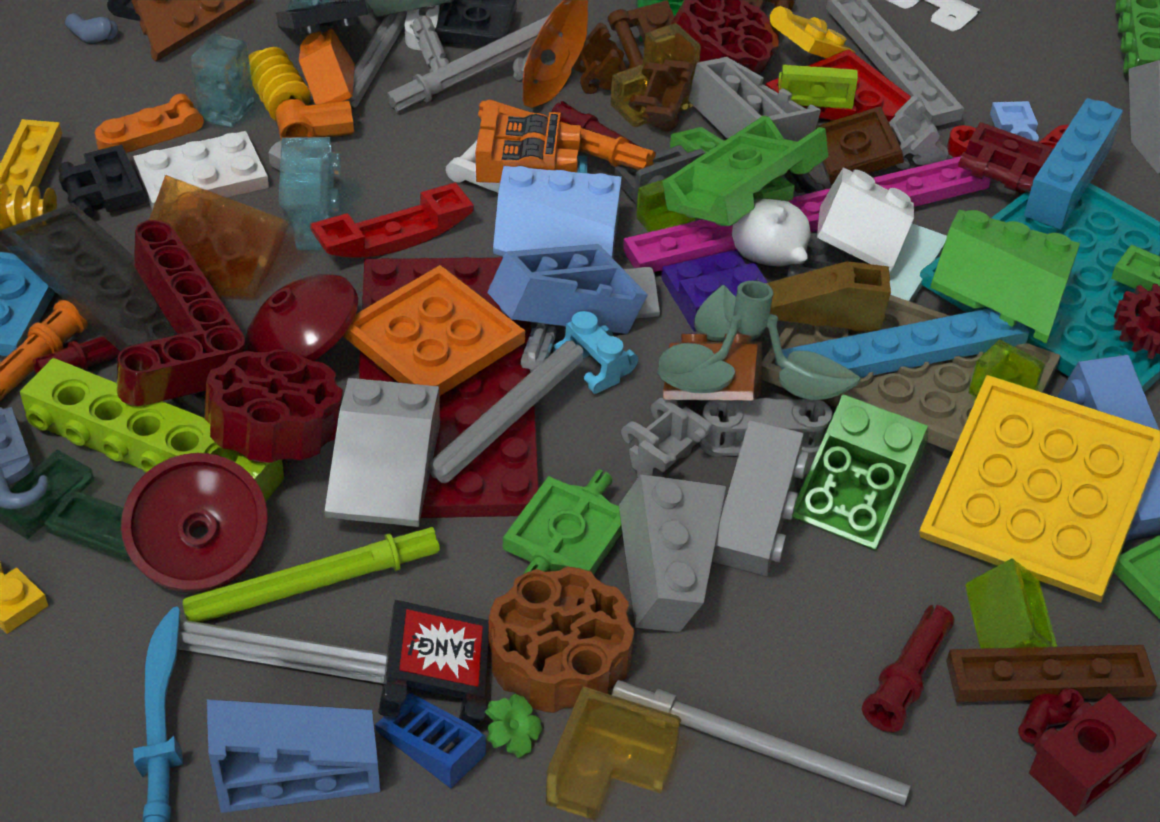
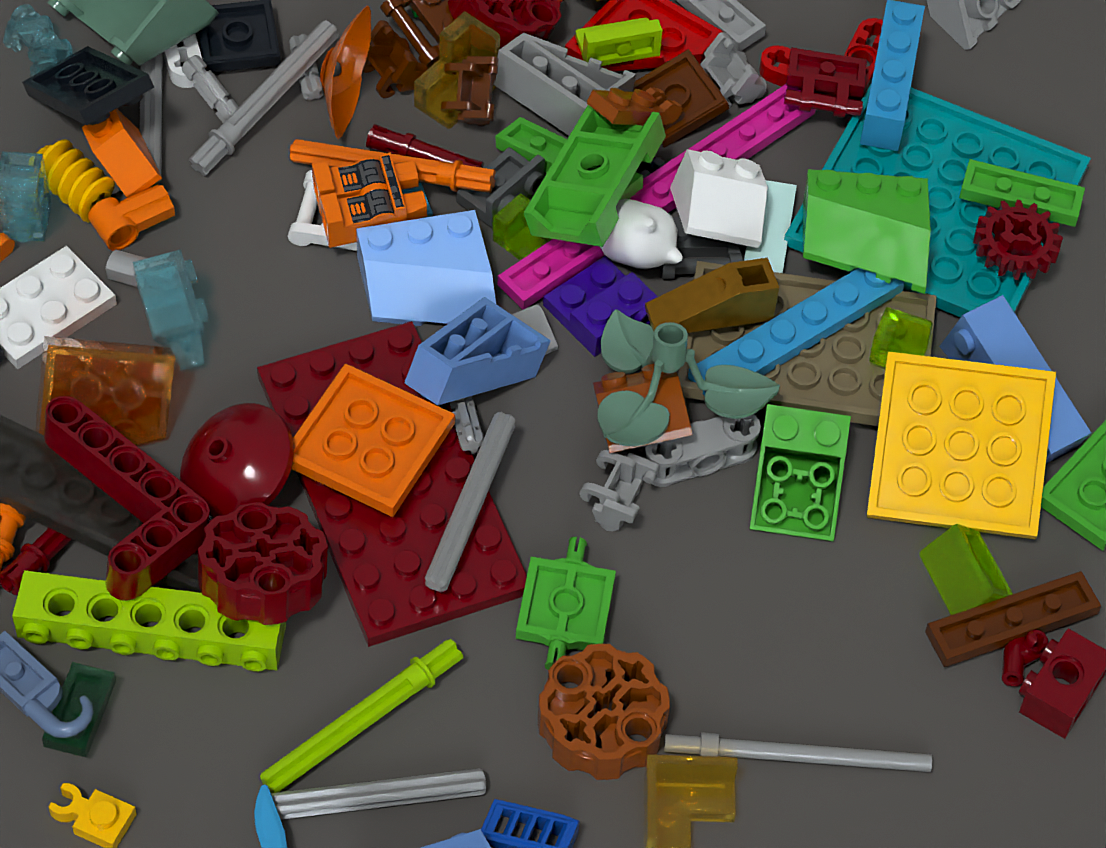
camera: 20 degrees left, 10 degrees up
clear green plate [45,489,131,563] -> none
dark red dish [121,453,268,592] -> none
red slope [310,182,474,258] -> none
light grey slope [324,378,440,527] -> none
flag [378,600,489,730] -> none
bright green plant [485,694,542,758] -> none
medium azure piece [553,311,638,394] -> none
light grey wedge [619,474,726,632] -> none
light grey wedge [712,420,809,576] -> none
dark red pin [861,605,955,732] -> none
light blue plate [990,101,1039,142] -> none
none -> dark orange hinge [587,87,683,125]

